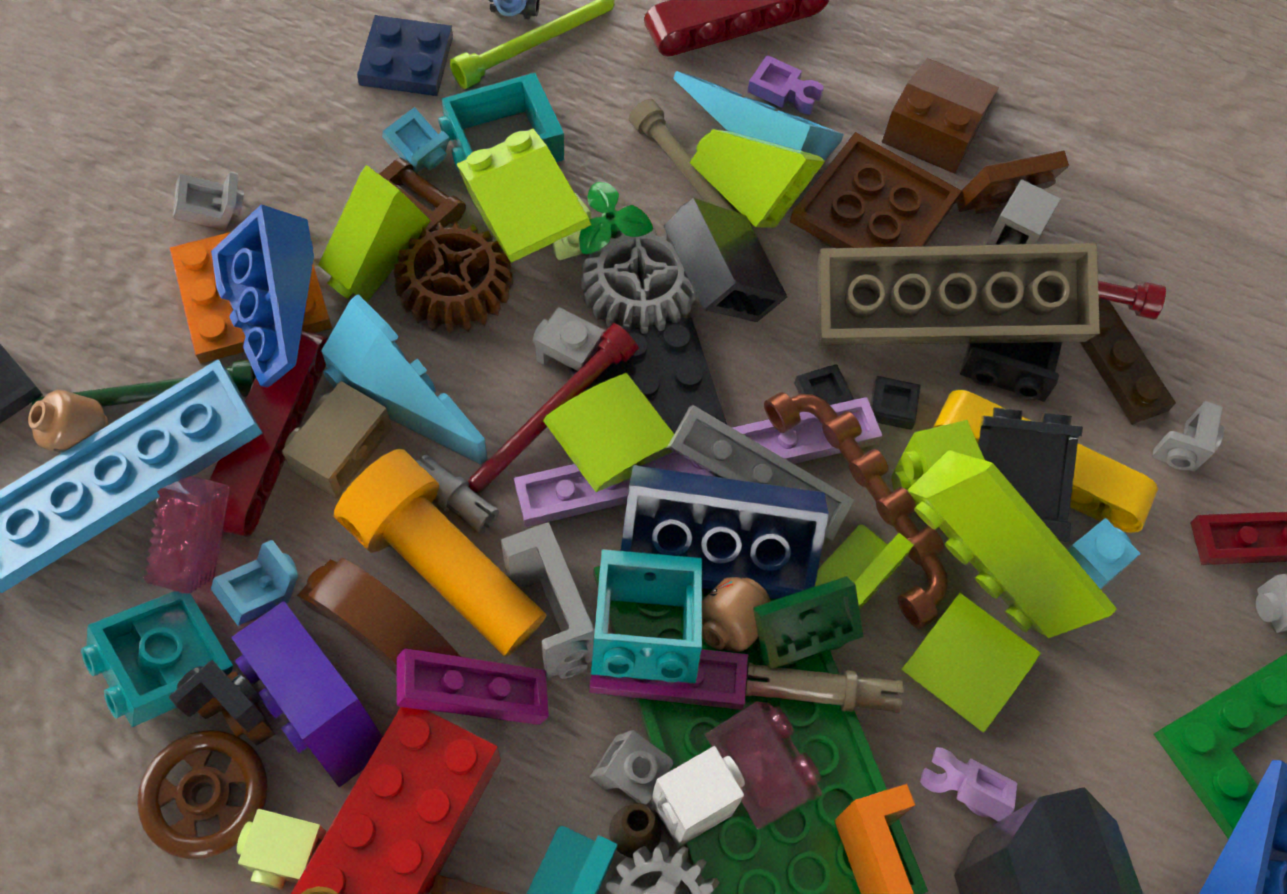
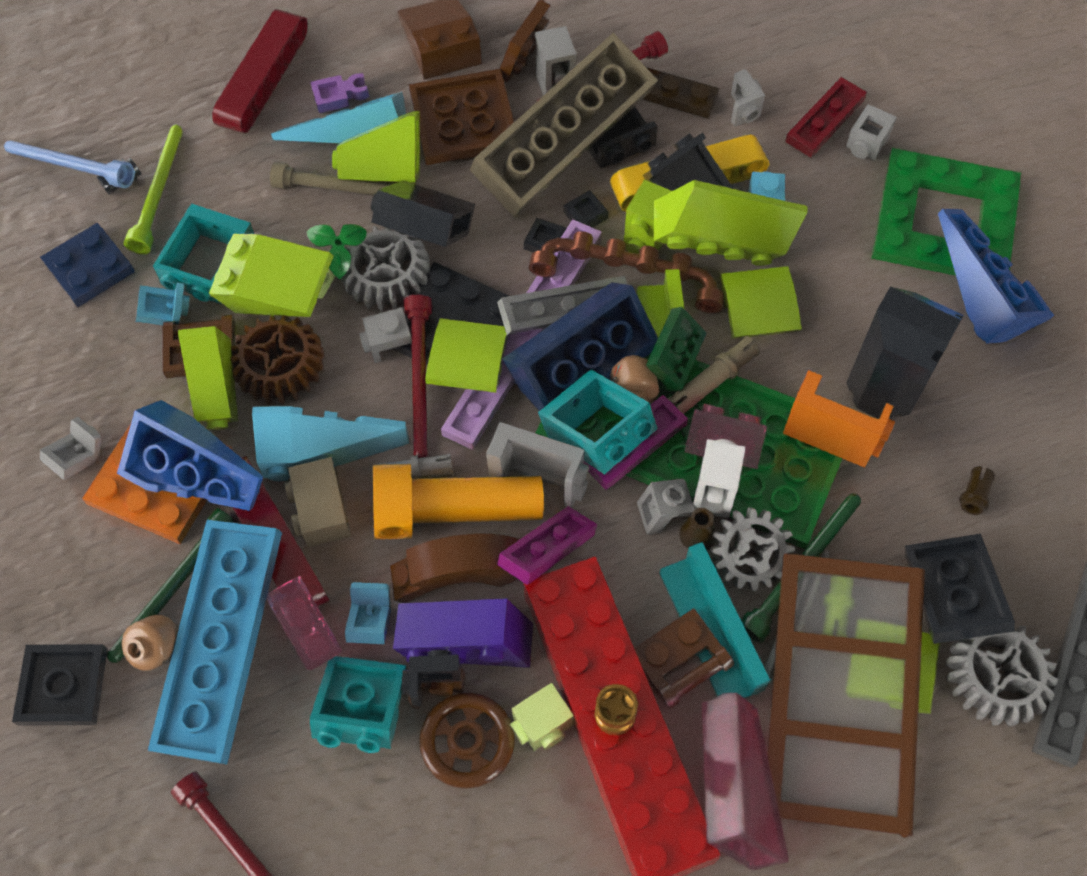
camera: 40 degrees left, 0 degrees up
lavender plate [920,747,1017,822] -> none

